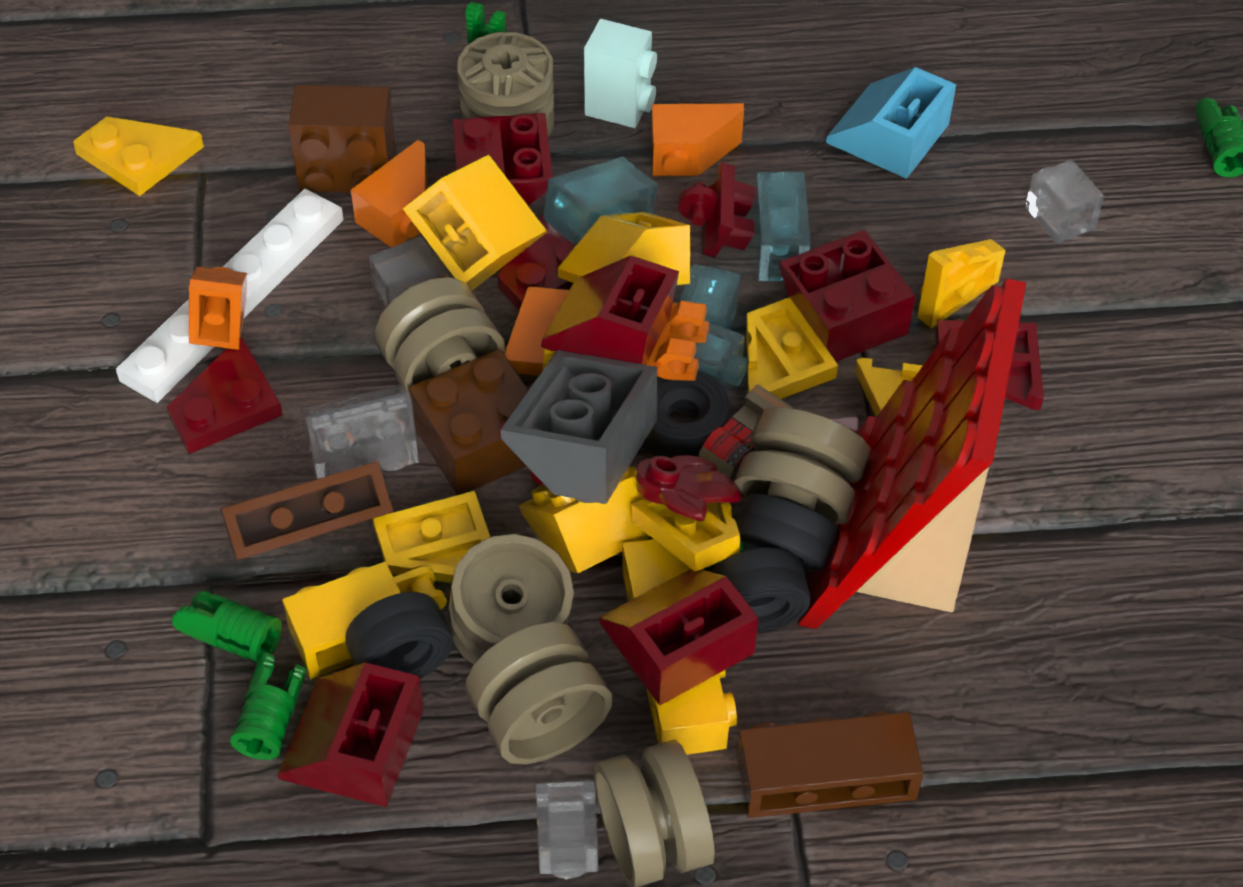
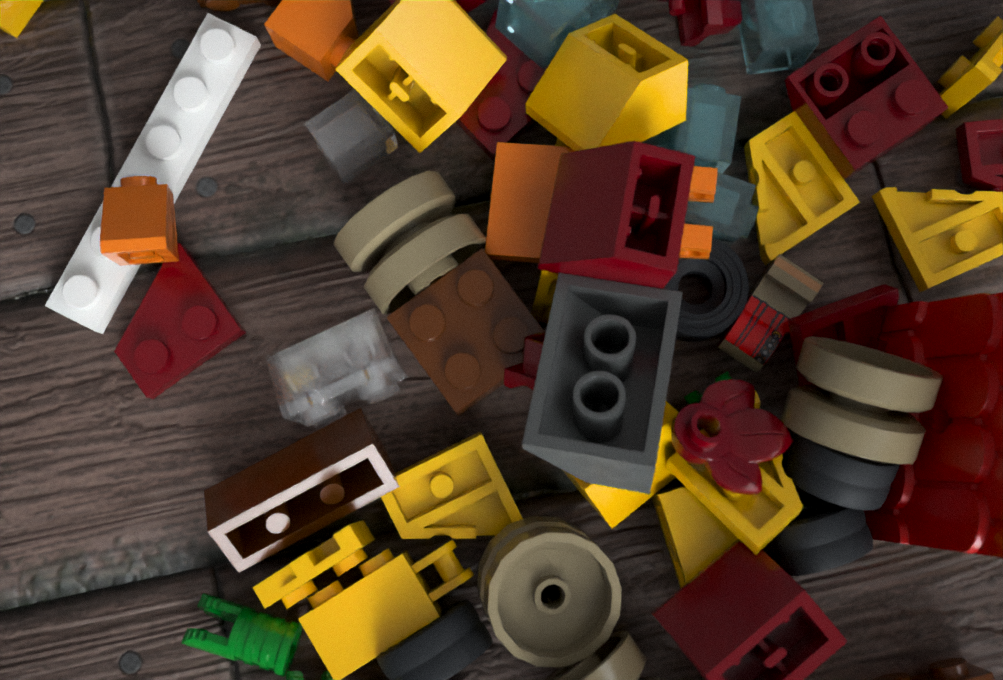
camera: 10 degrees left, 30 degrees up
none -> yellow wing [253,520,375,609]

